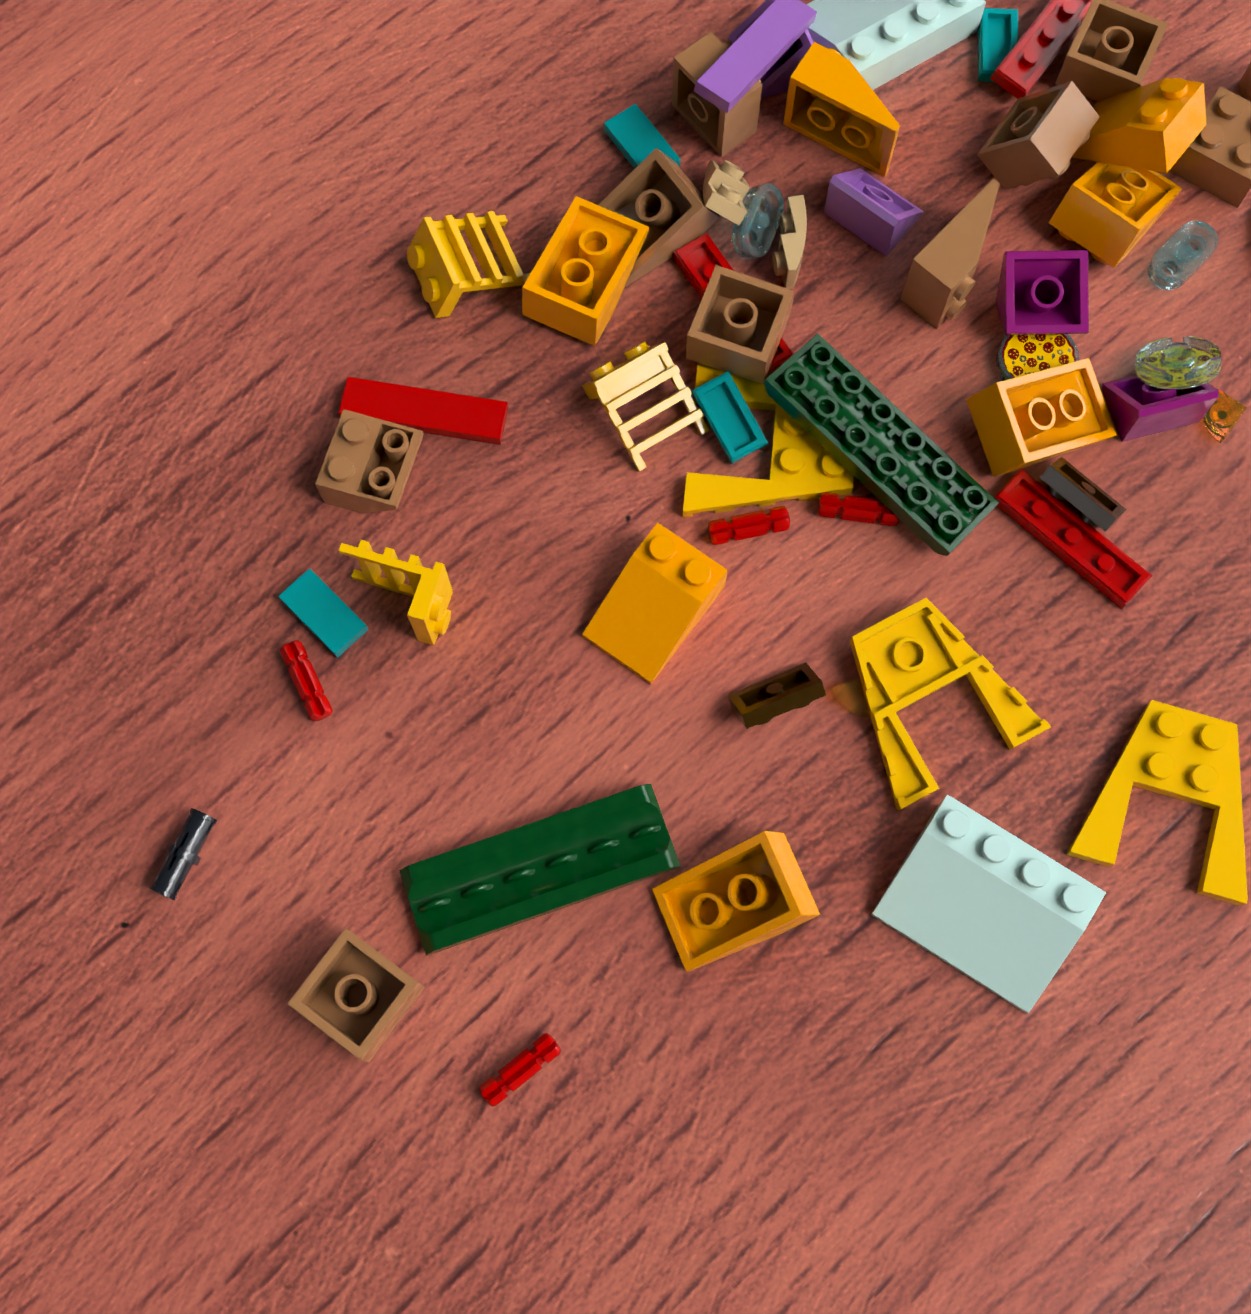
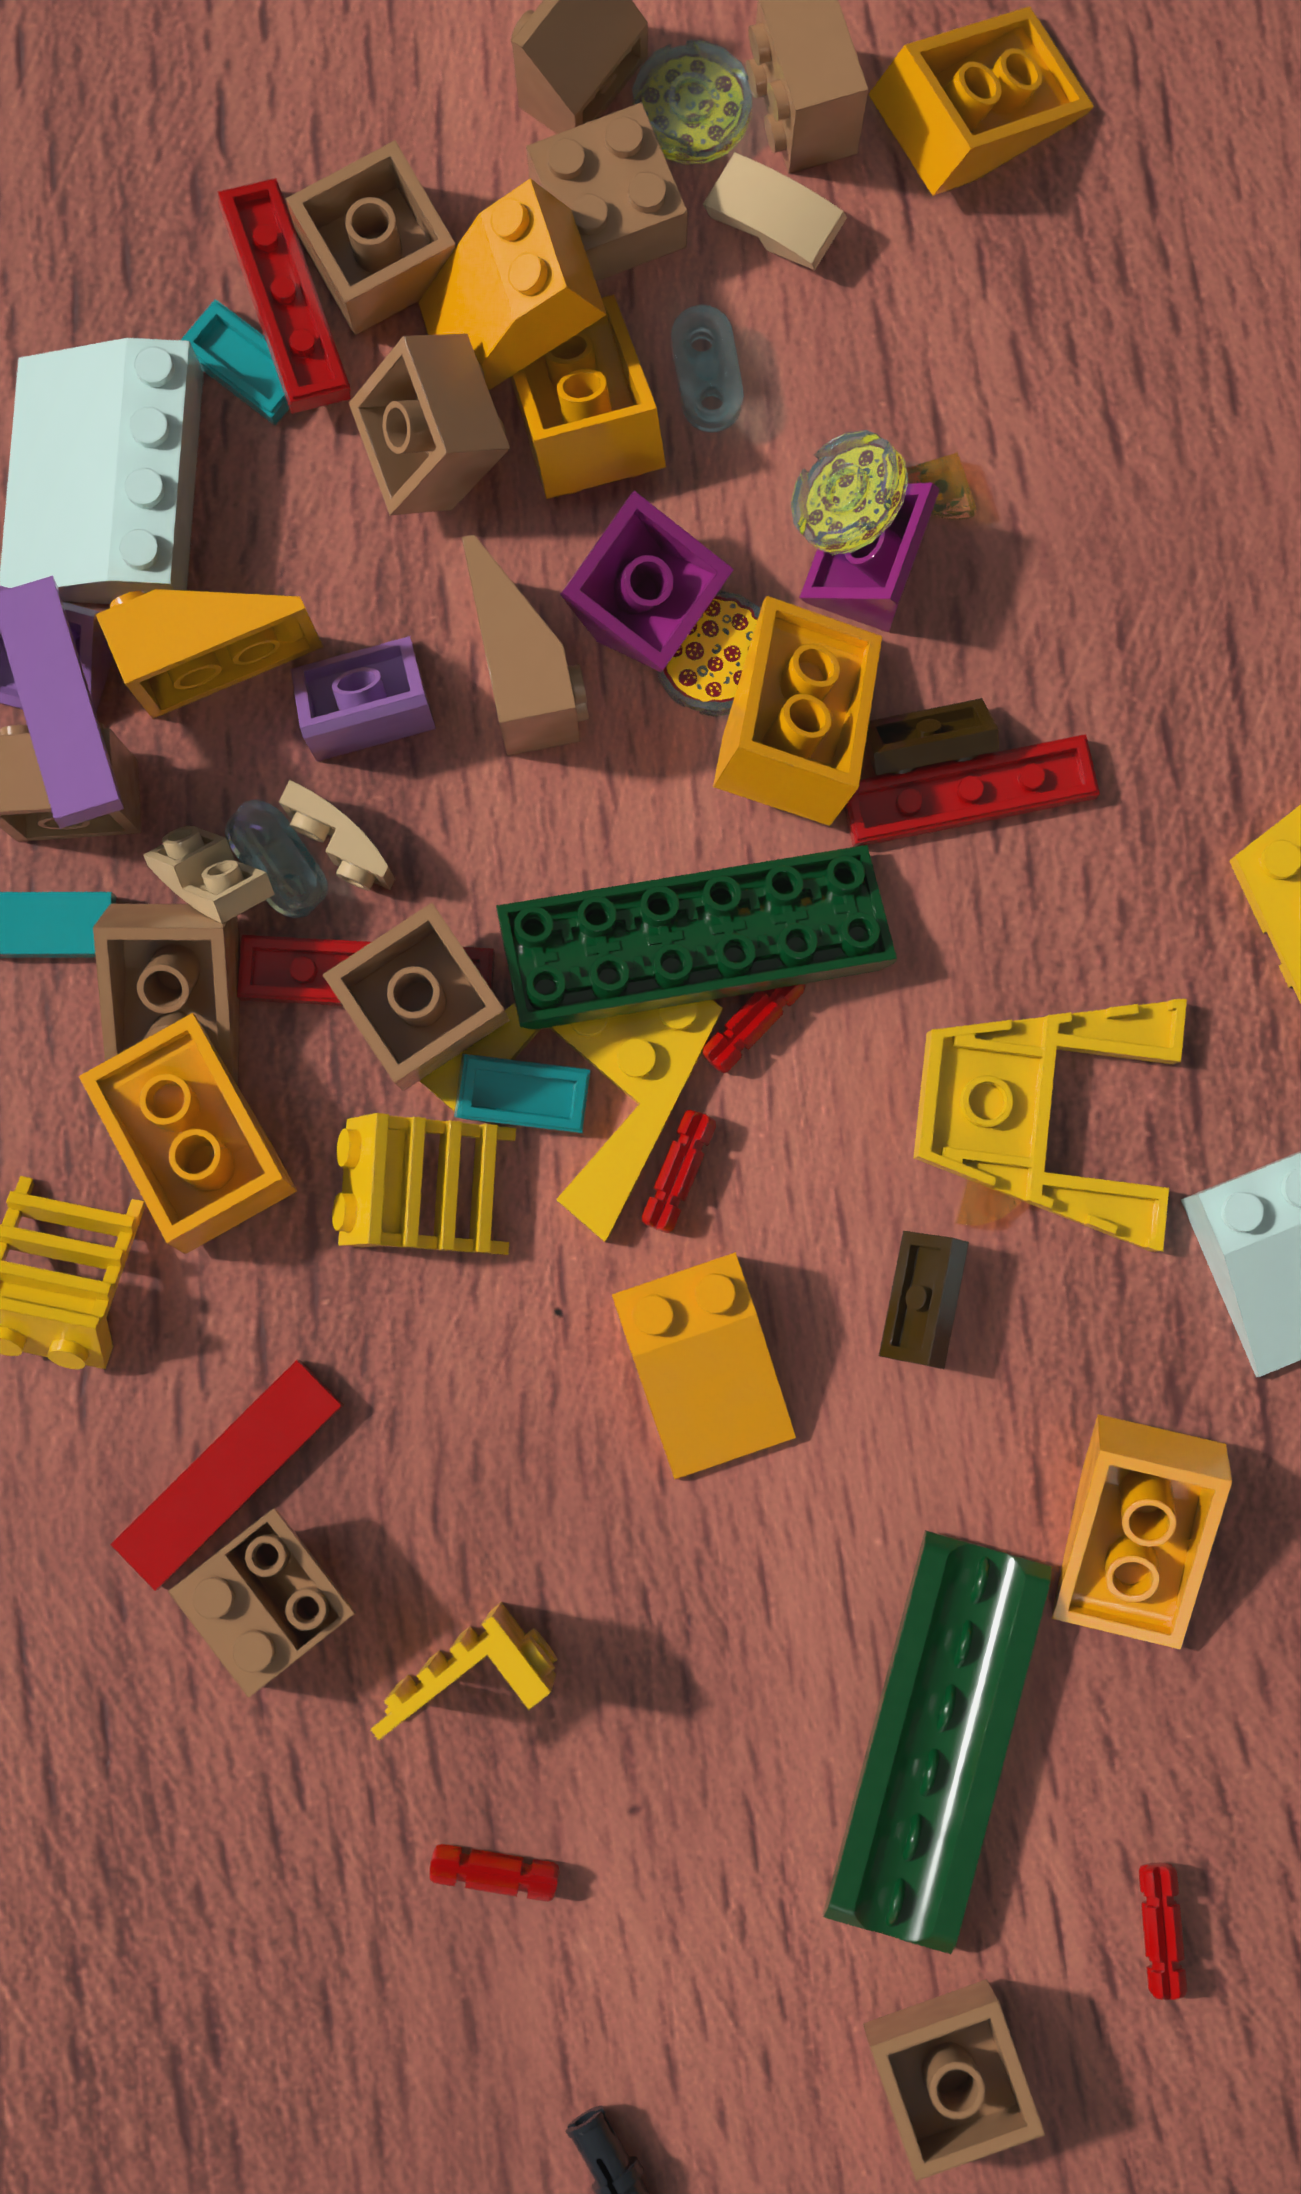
camera: 55 degrees left, 10 degrees up
teal tile [278,568,369,658] -> none

